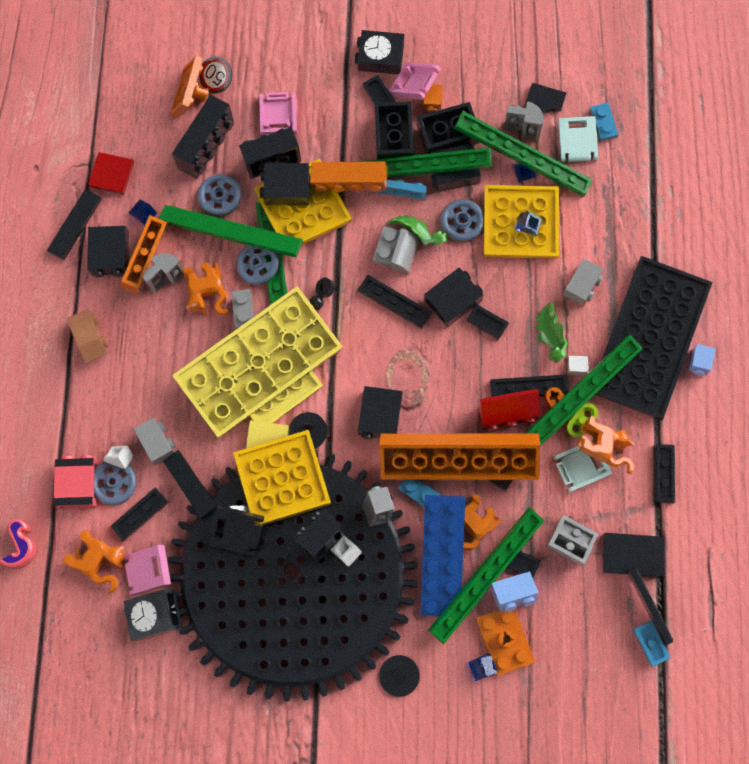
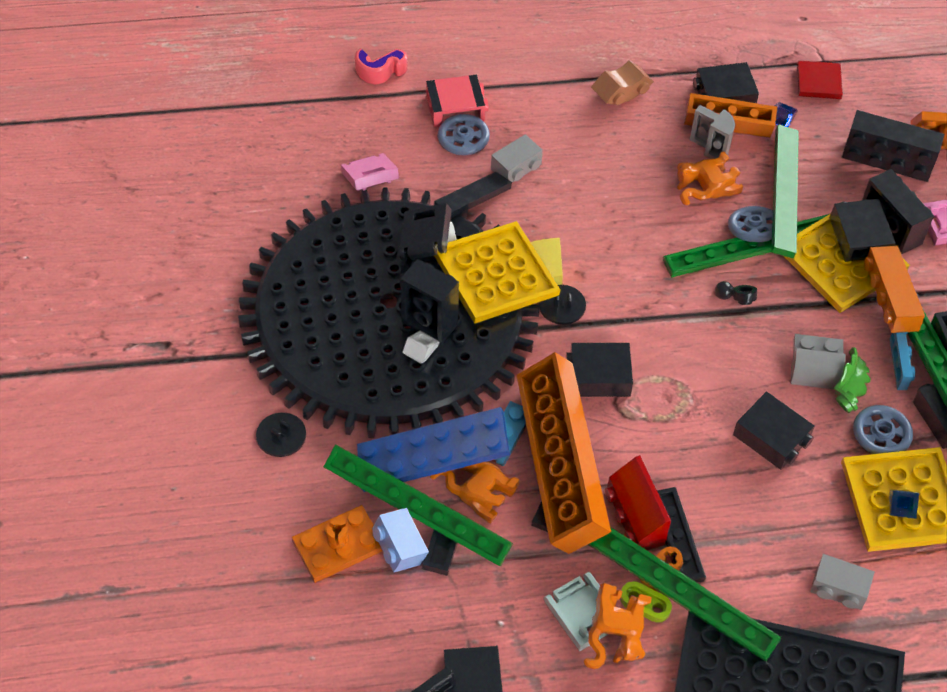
camera: 75 degrees right, 20 degrees down
black tile [47,189,102,260] -> none
orange animal [62,529,124,593] -> none
white slope [103,446,133,468] -> none
black tile [110,487,169,541] -> none
black brick [124,589,182,641] -> none
light yellow slope [172,286,343,439] -> none
sand blue plate [198,174,242,216] -> none
light grey brick [231,289,255,329] -> none
black tile [358,275,432,329] -> none
light grey brick [362,486,395,527] -> none
black tile [467,304,509,340] -> none
clear blue slope [467,654,497,682] -> none
bright green plant [535,302,568,363] -> none
light grey brick [547,515,598,567] -> none
white slope [568,356,589,375] -> none

